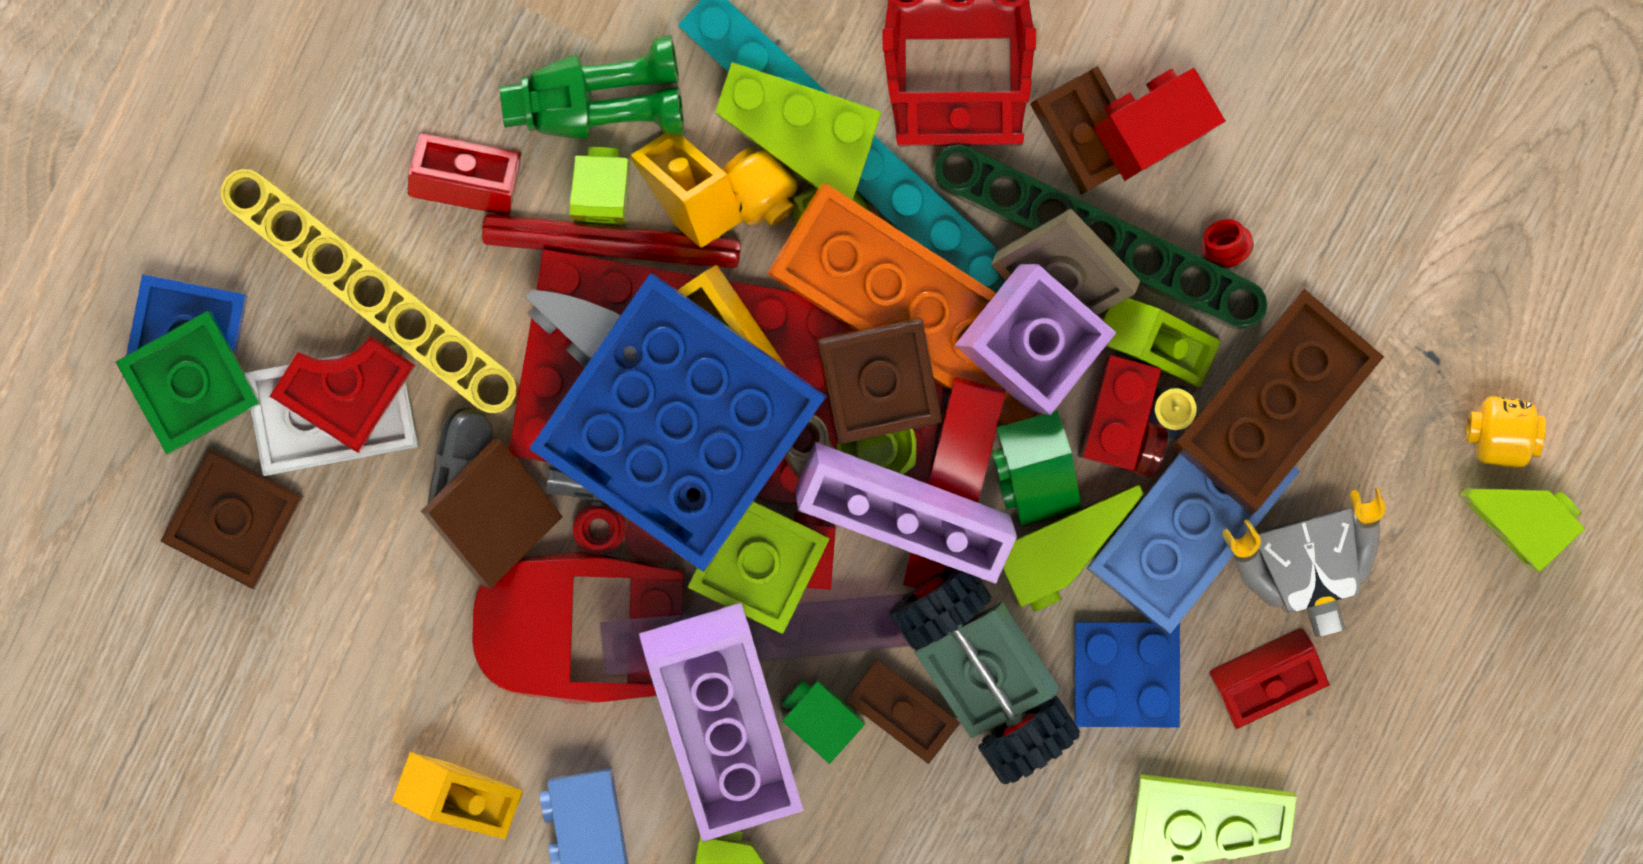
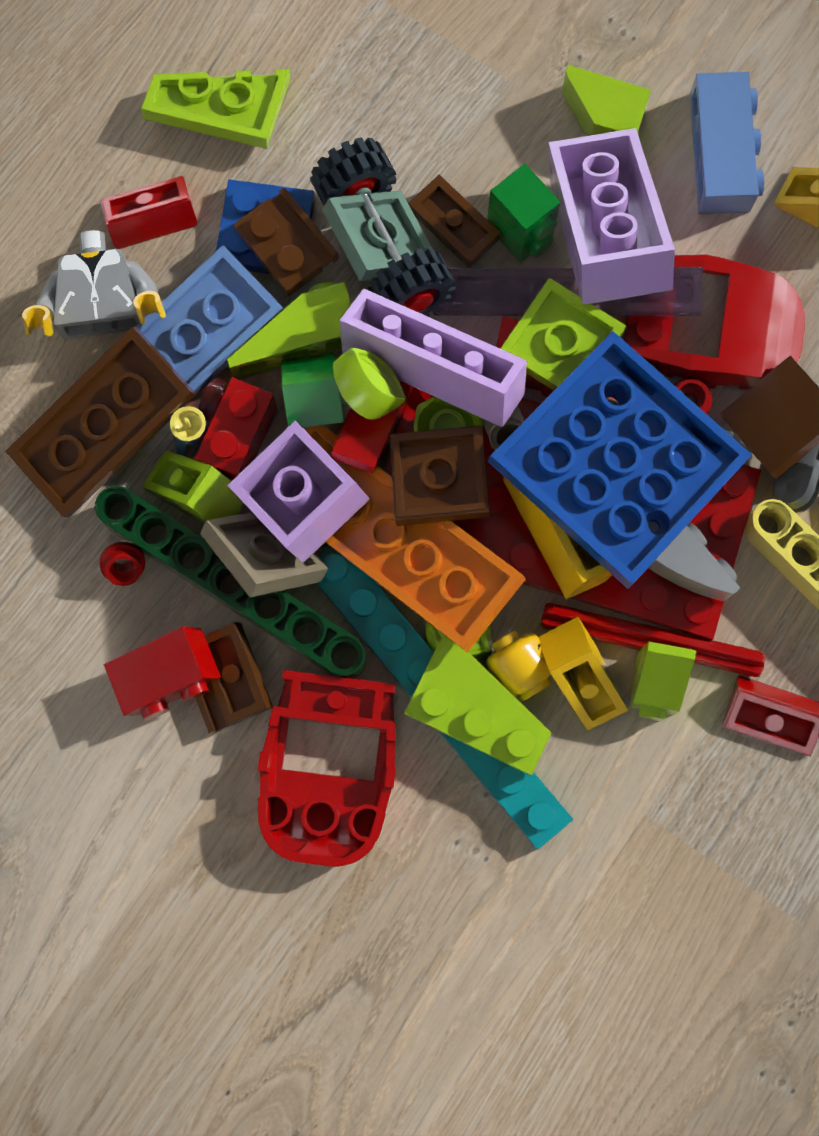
camera: 175 degrees left, 10 degrees down
green piece [499,35,684,138] -> none
none -> reddish brown plate [233,187,339,297]
none -> lime hat [333,348,406,420]

